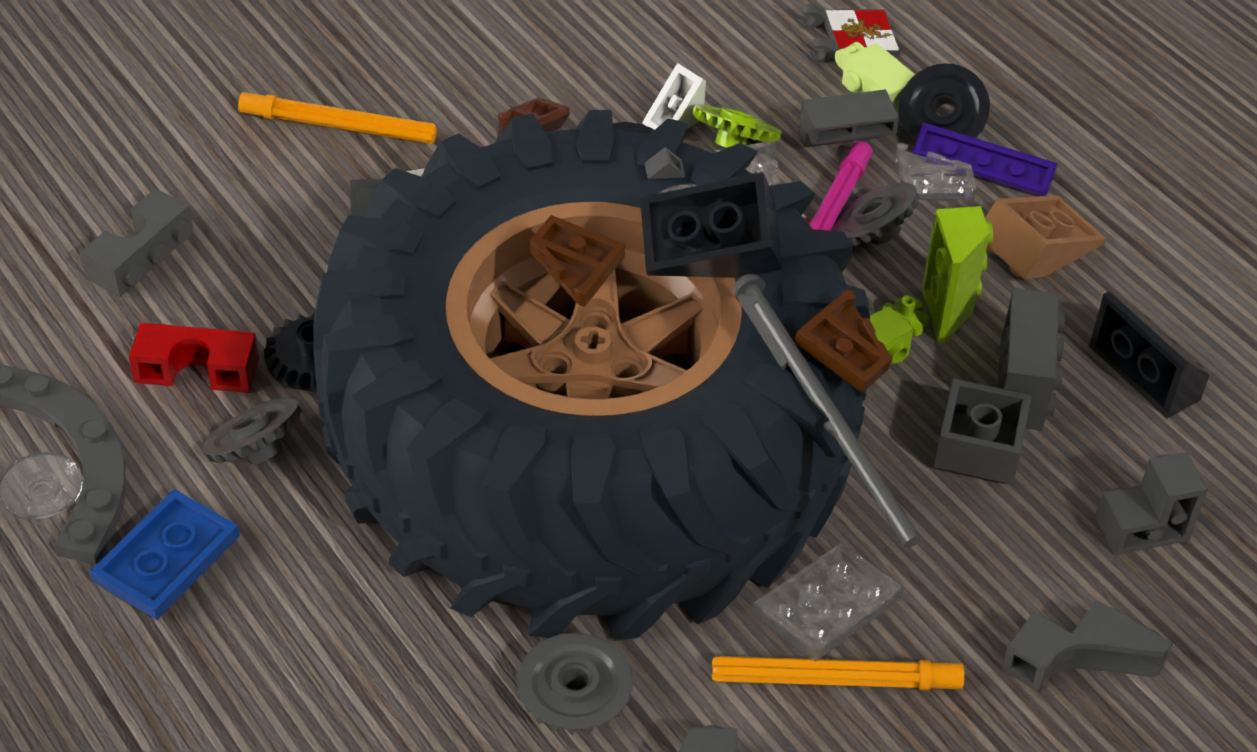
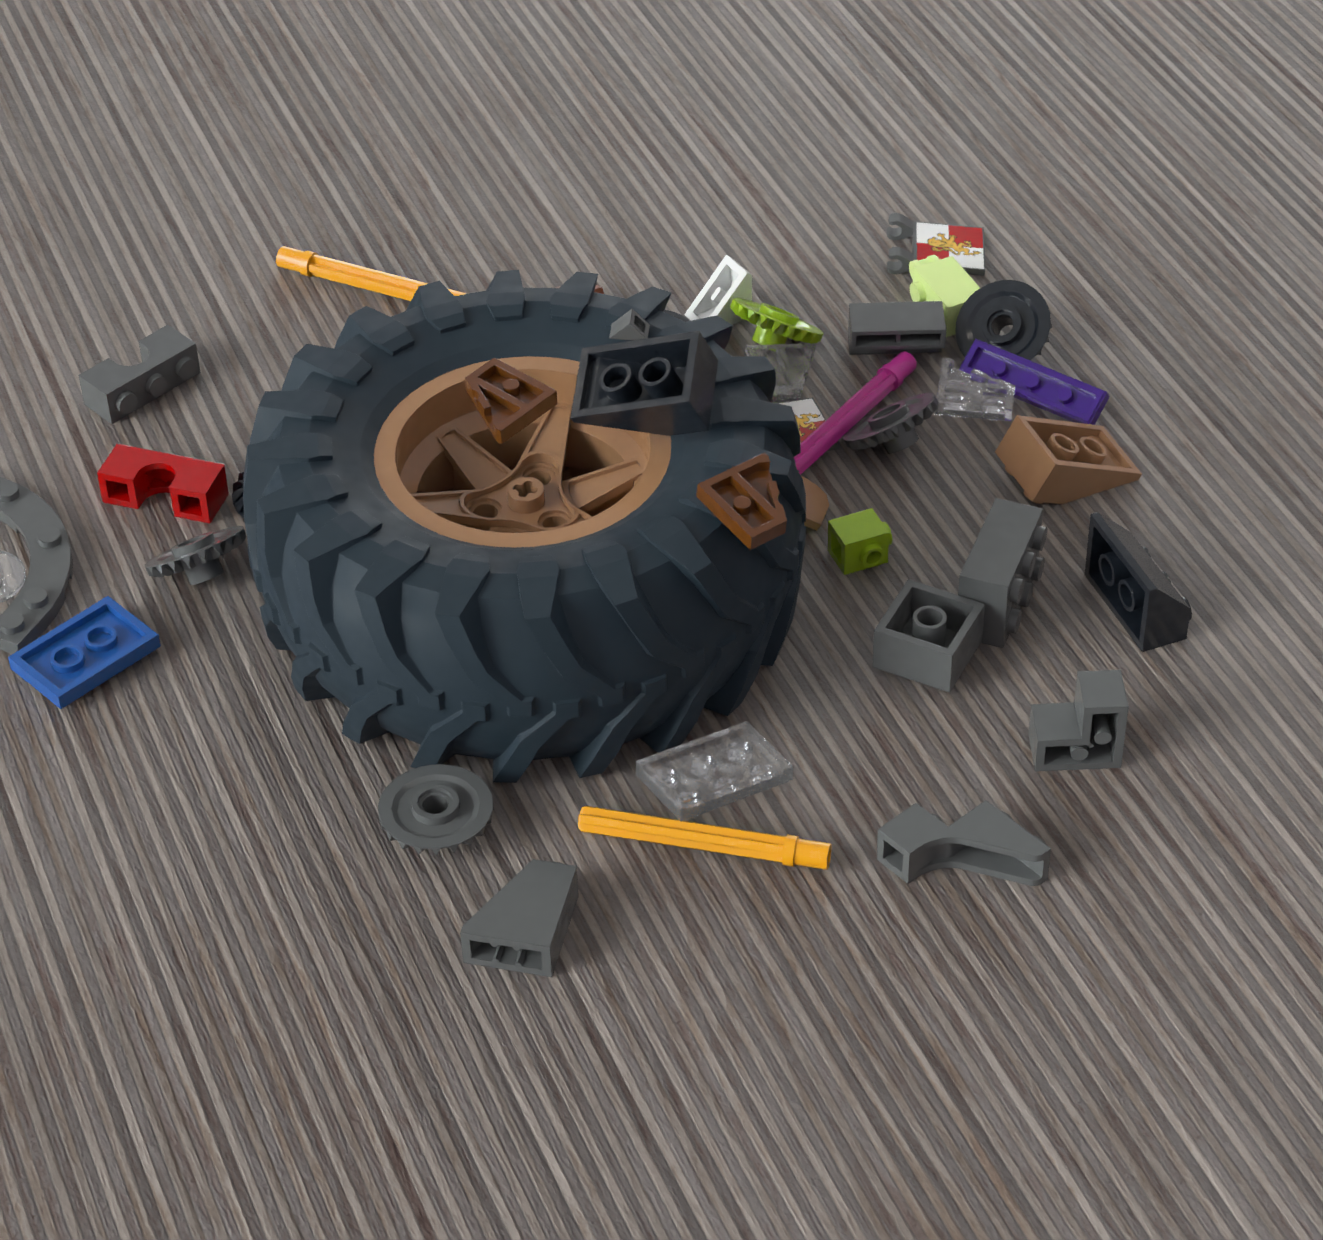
camera: 15 degrees right, 5 degrees down
dark grey bar [734,274,921,548] -> none
lime plant [881,295,929,336] -> none
lime slope [921,206,993,343] -> none

